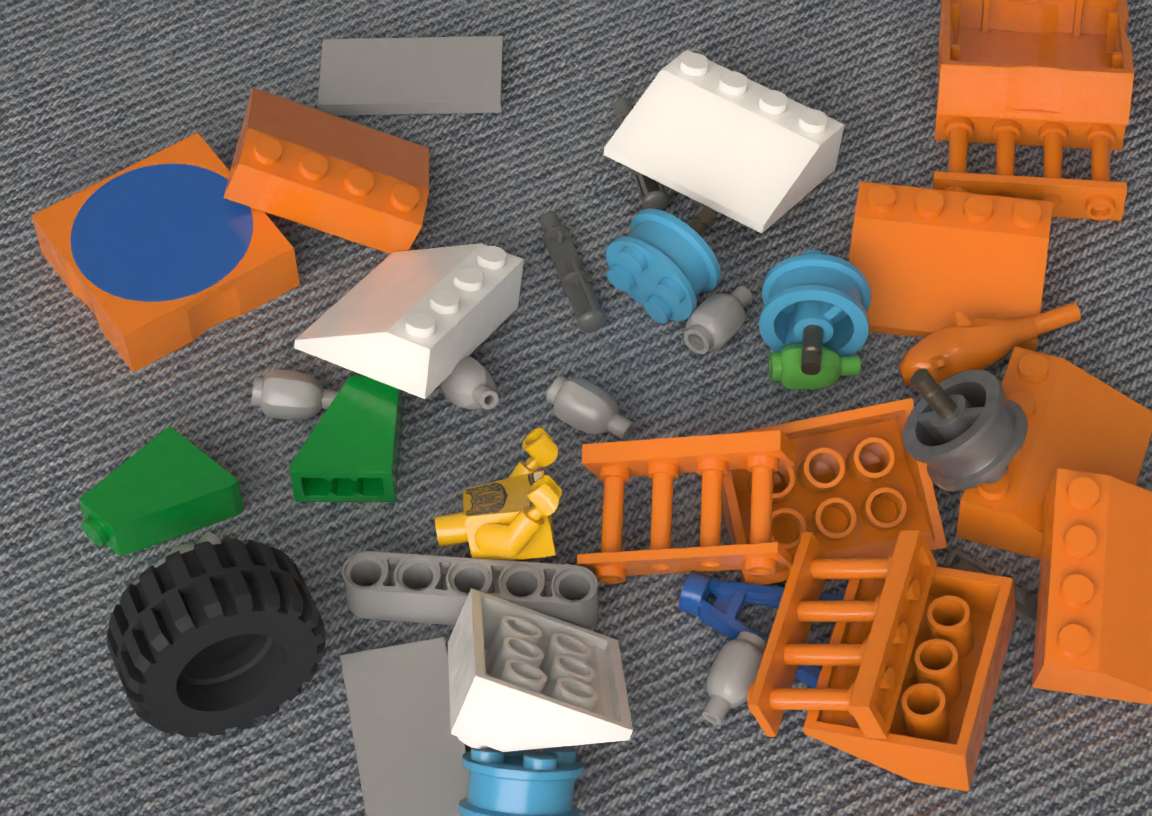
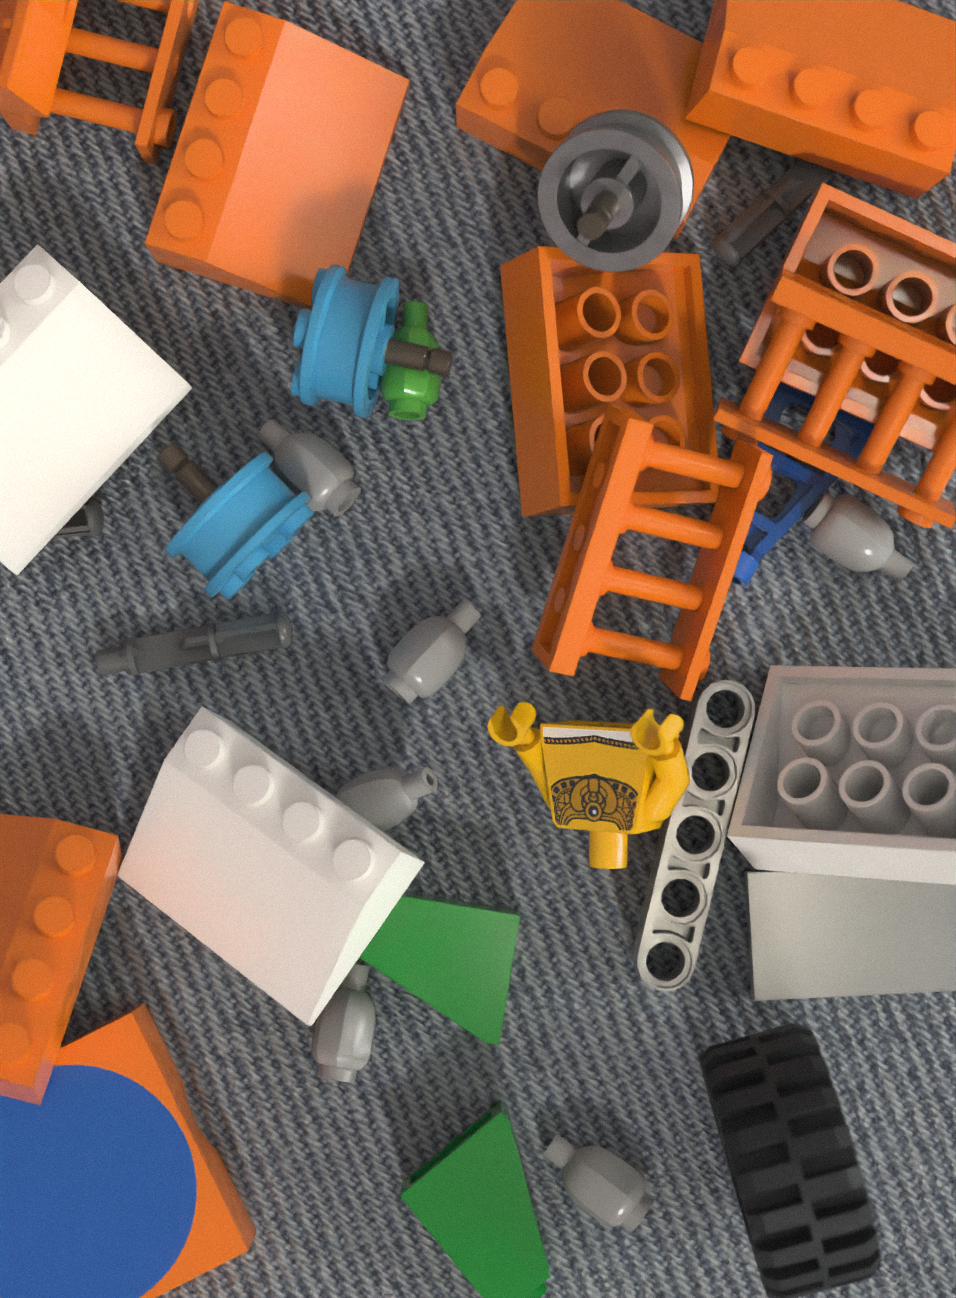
camera: 90 degrees left, 35 degrees up
orange piece [899,302,1081,386] -> none

